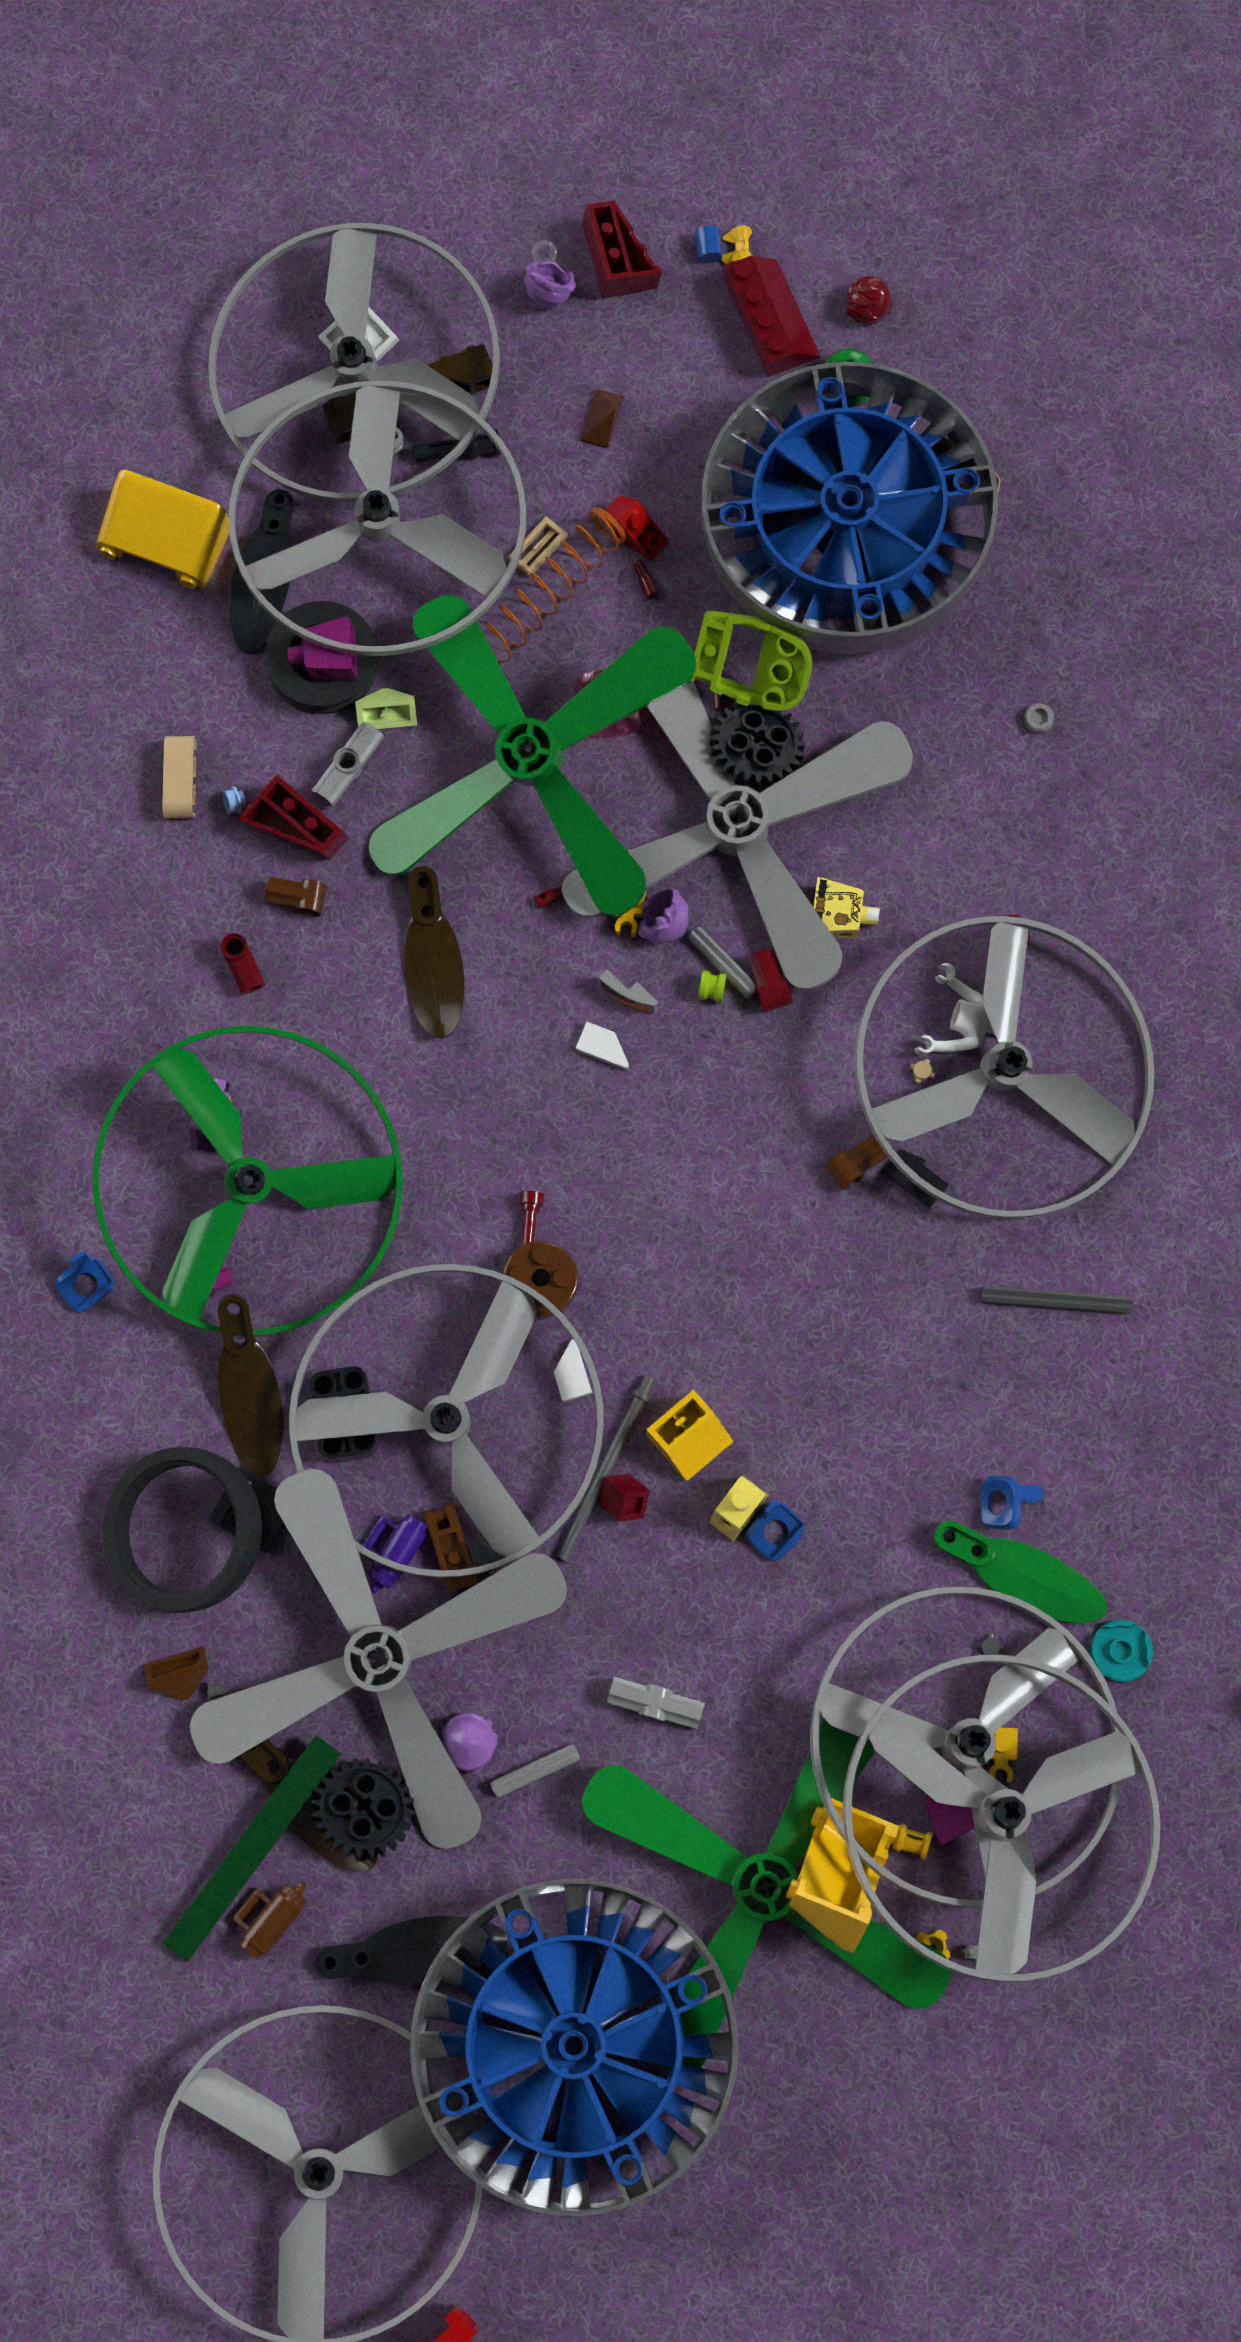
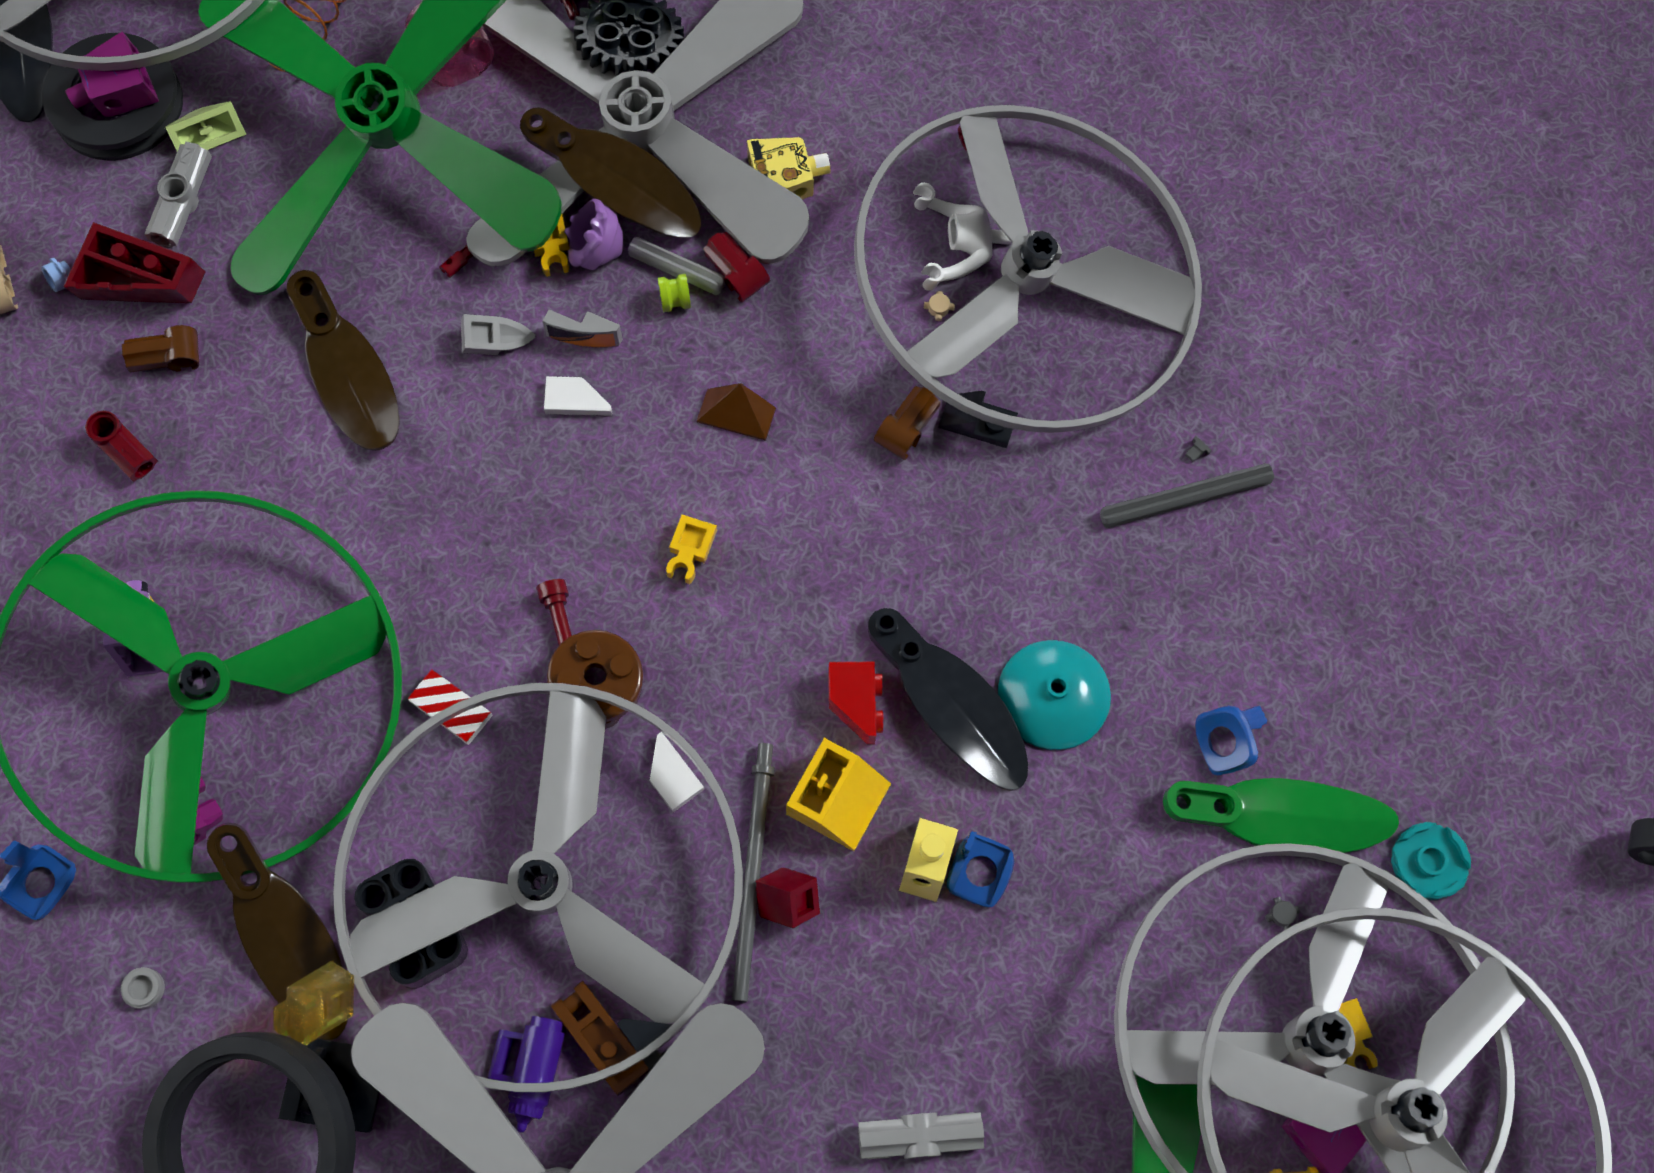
camera: 25 degrees left, 5 degrees down
none -> light grey tile [121,967,165,1009]
none -> clear yellow piece [273,961,354,1045]
none -> tile [408,669,493,745]
none -> light grey plate [461,314,535,355]
none -> dark brown plant [520,107,701,239]
none -> yellow plate [666,514,717,584]
none -> reddish brown slope [697,383,776,441]
none -> red slope [828,661,883,744]
none -> black plant [868,608,1028,791]
none -> teal dish [998,640,1111,750]
none -> dark grey piece [1185,436,1212,462]

